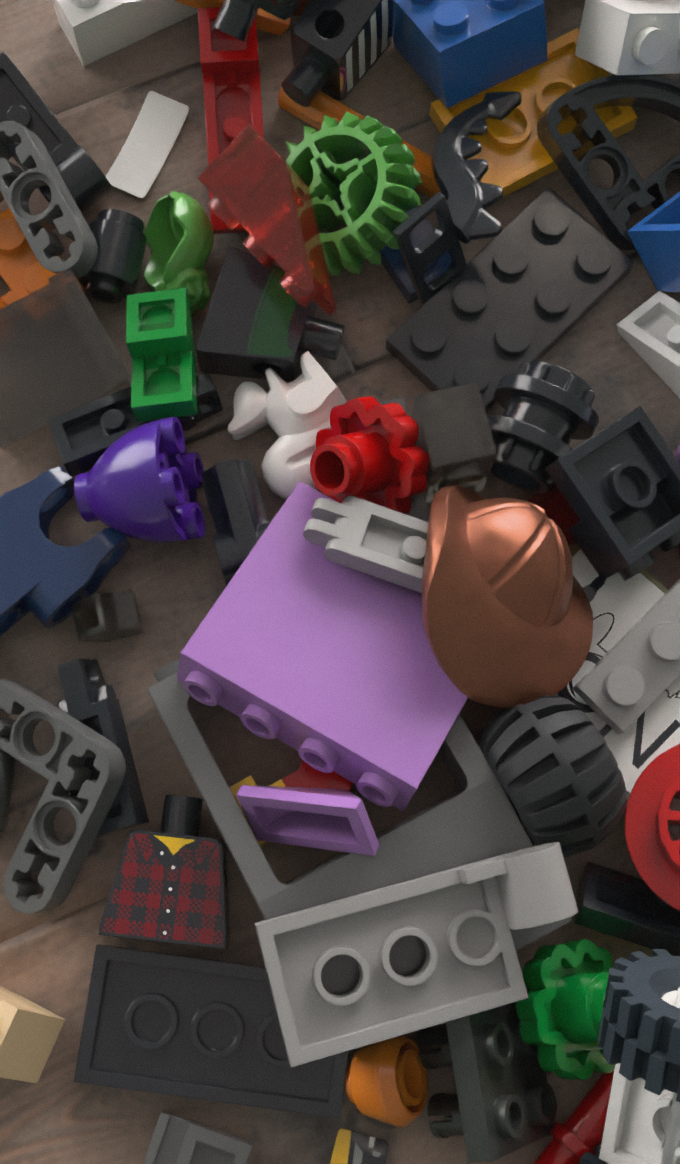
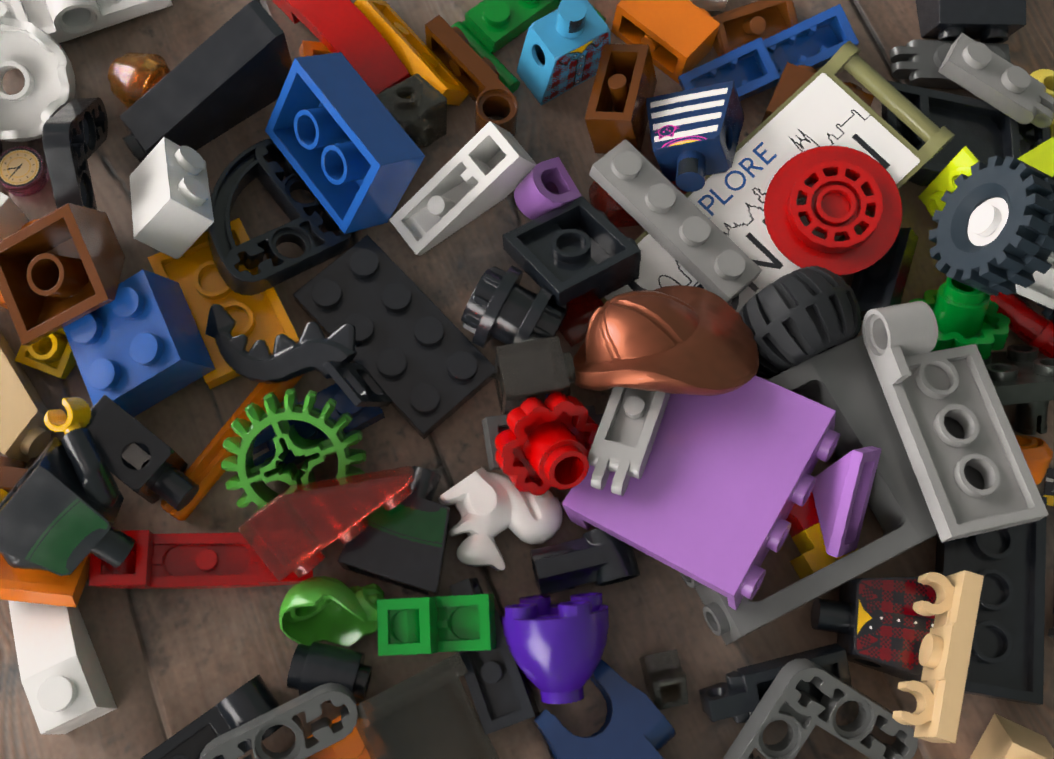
camera: 95 degrees left, 5 degrees down
white sticker [105,91,189,198] -> none
none -> tan plate [892,570,984,743]

